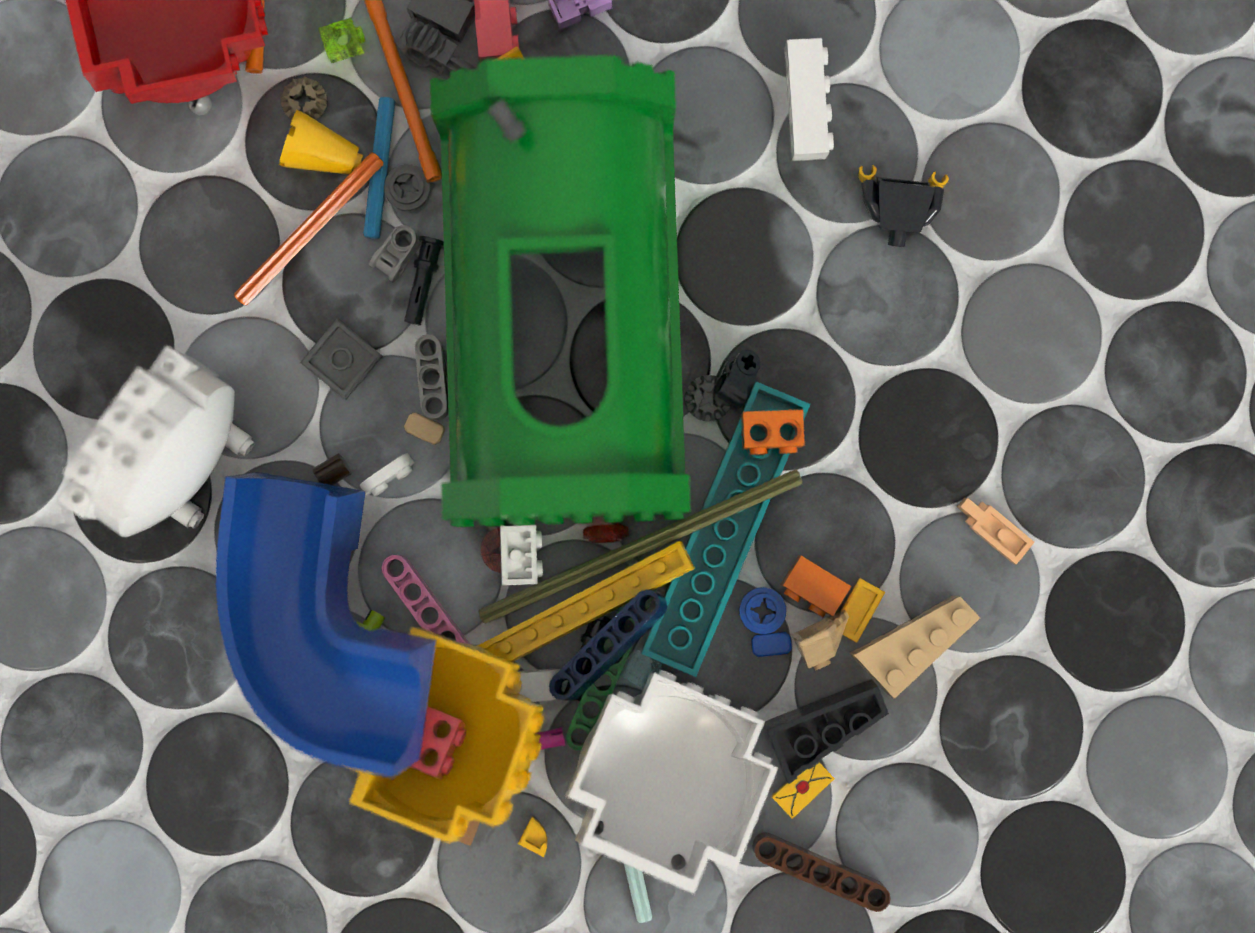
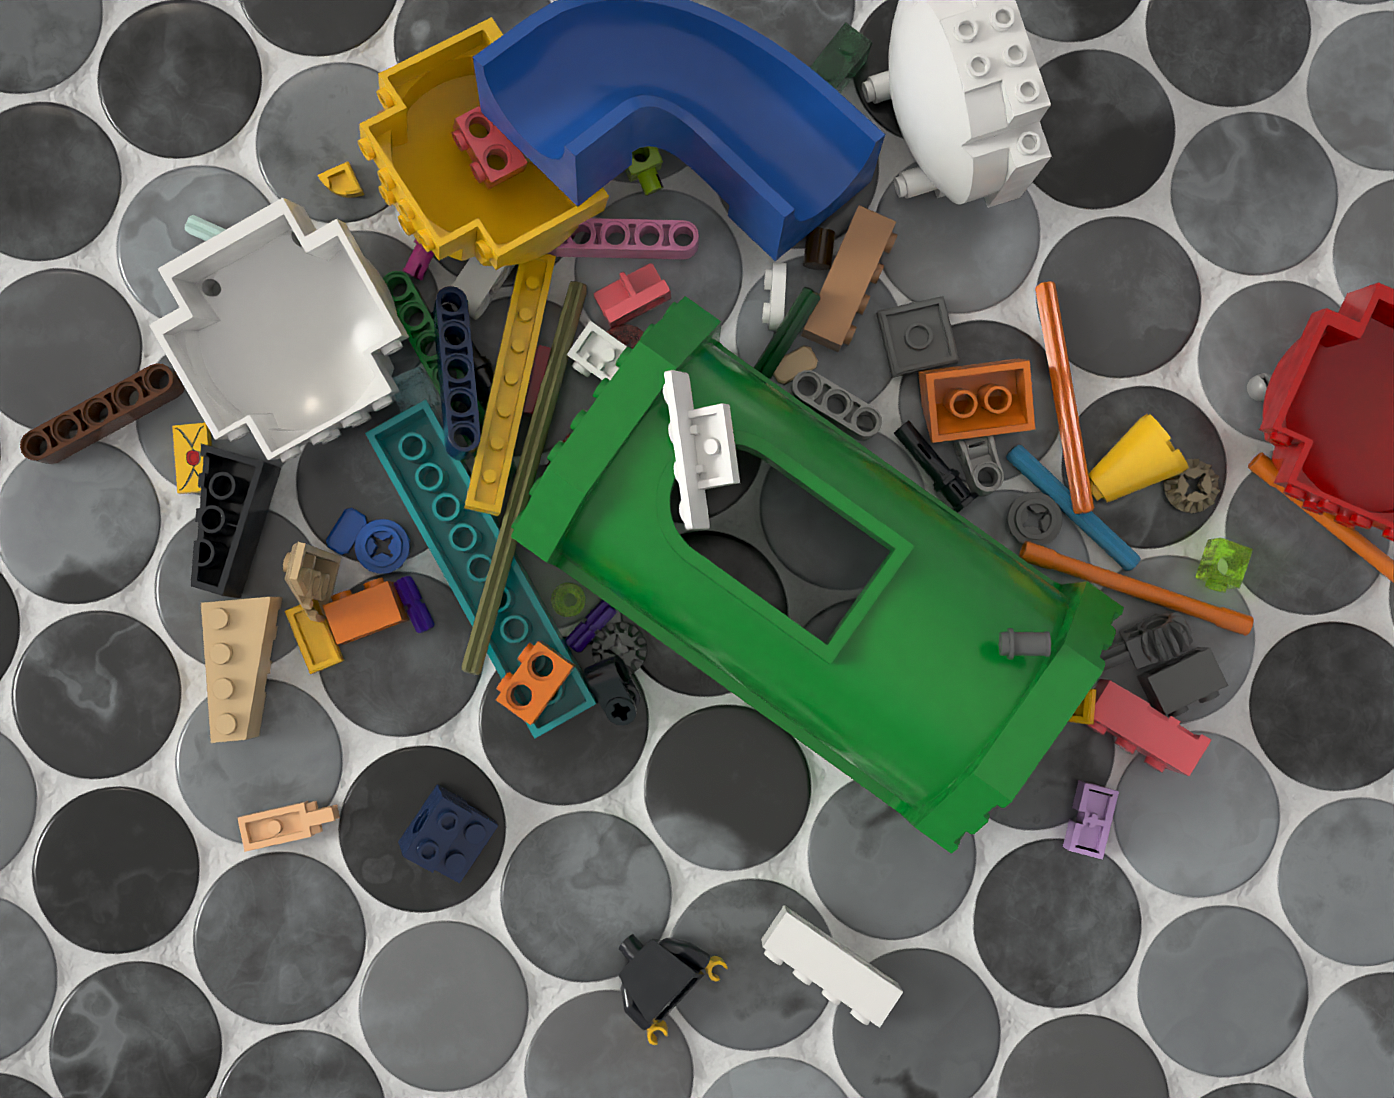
camera: 130 degrees right, 0 degrees up
none -> dark purple piece [394,576,434,633]
none -> dark blue brick [398,784,499,884]
none -> dark red tile [522,345,551,417]
none -> clear neon green cone [551,582,586,617]
none -> dark purple piece [565,600,616,653]
none -> coral panel [594,263,671,330]
none -> white bracket [663,370,740,530]
none -> dark green axle [753,287,820,379]
none -> medium nougat brick [801,205,897,352]
none -> clear green brick [810,22,873,93]
none -> orange slope [918,358,1035,443]

